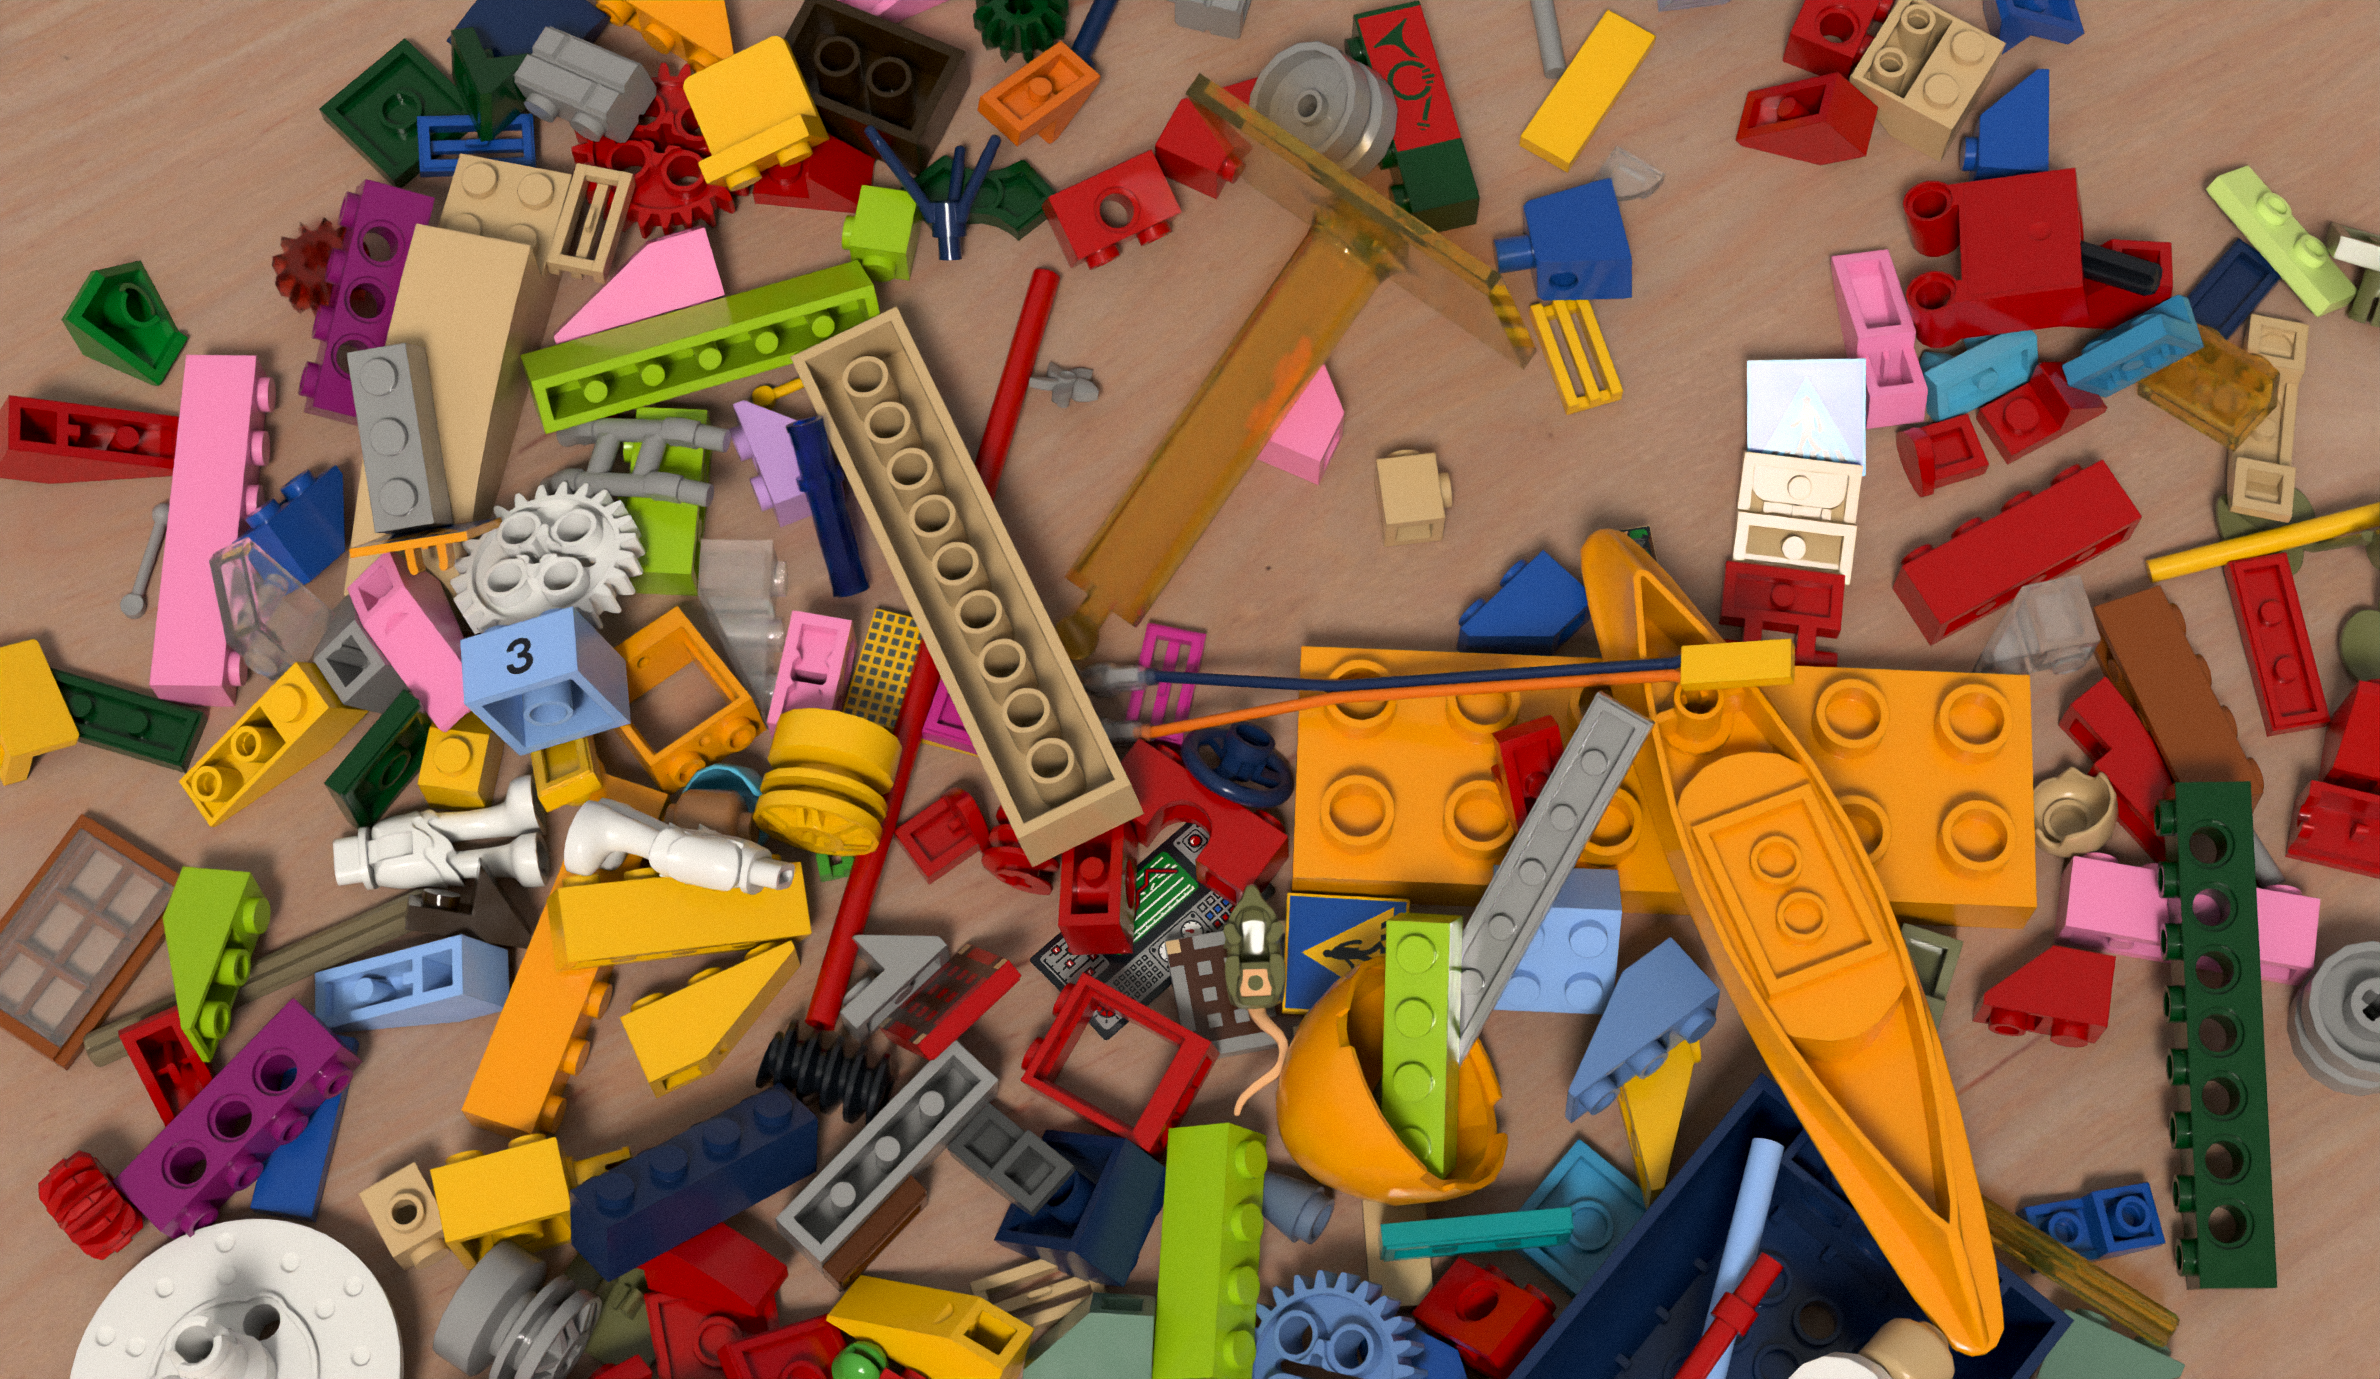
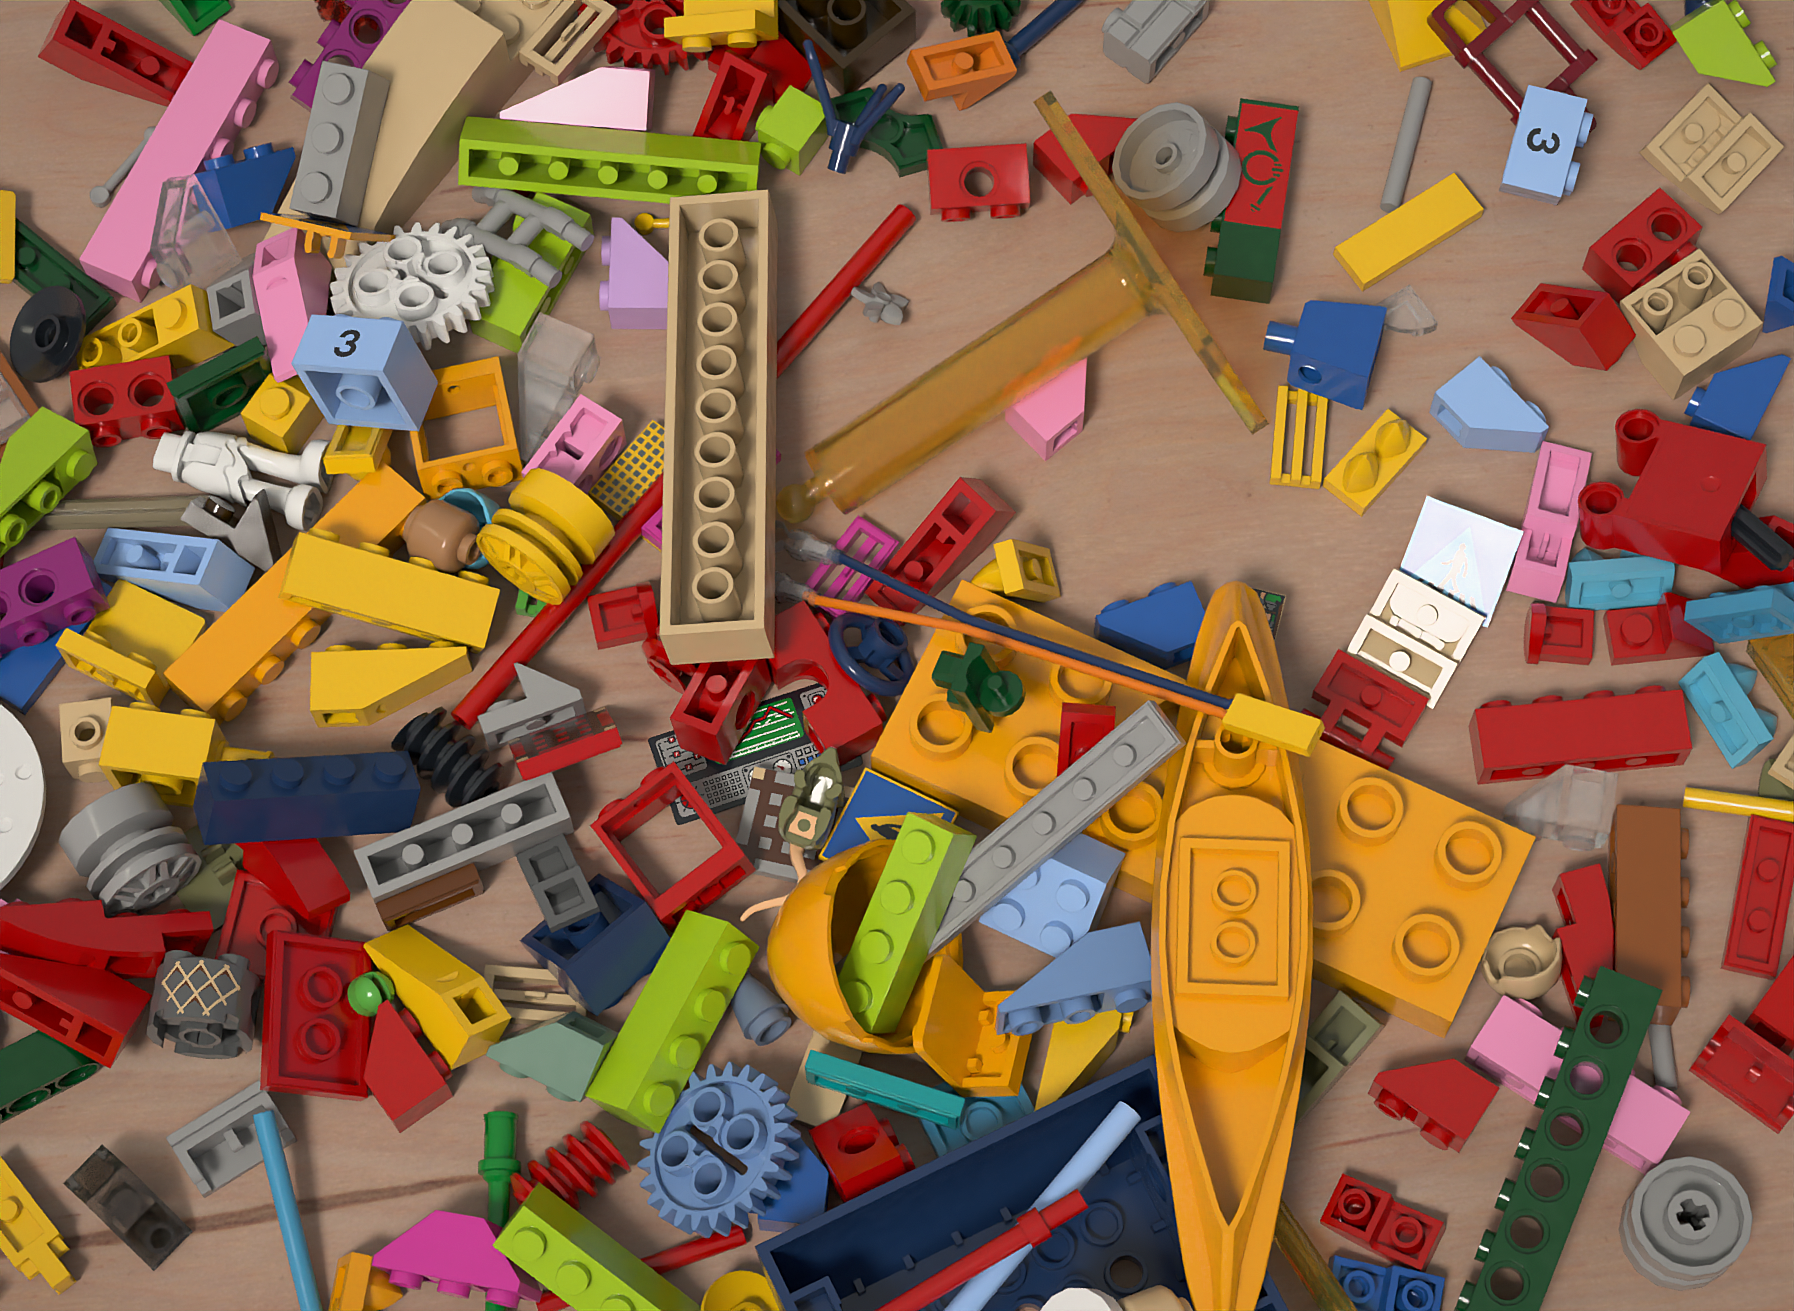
camera: 25 degrees right, 0 degrees up
white piece [564,797,795,895] -> none
clear blue pin [786,416,870,598] -> none
tan brick [1374,450,1452,547] -> none
none -> black dish [10,285,86,383]
none -> yellow bracket [56,579,207,707]
none -> red brick [69,355,185,448]
none -> red slope [693,50,774,142]
none -> red slope [864,477,1016,626]
none -> light orange bracket [912,955,1033,1097]
none -> dark green hips [931,642,1026,733]
none -> yellow tile [971,539,1061,603]
none -> red slope [1320,1173,1446,1273]
none -> yellow tile [1323,409,1427,517]
none -> light blue slope [1429,356,1549,453]
none -> medium azure tile [1678,652,1777,769]

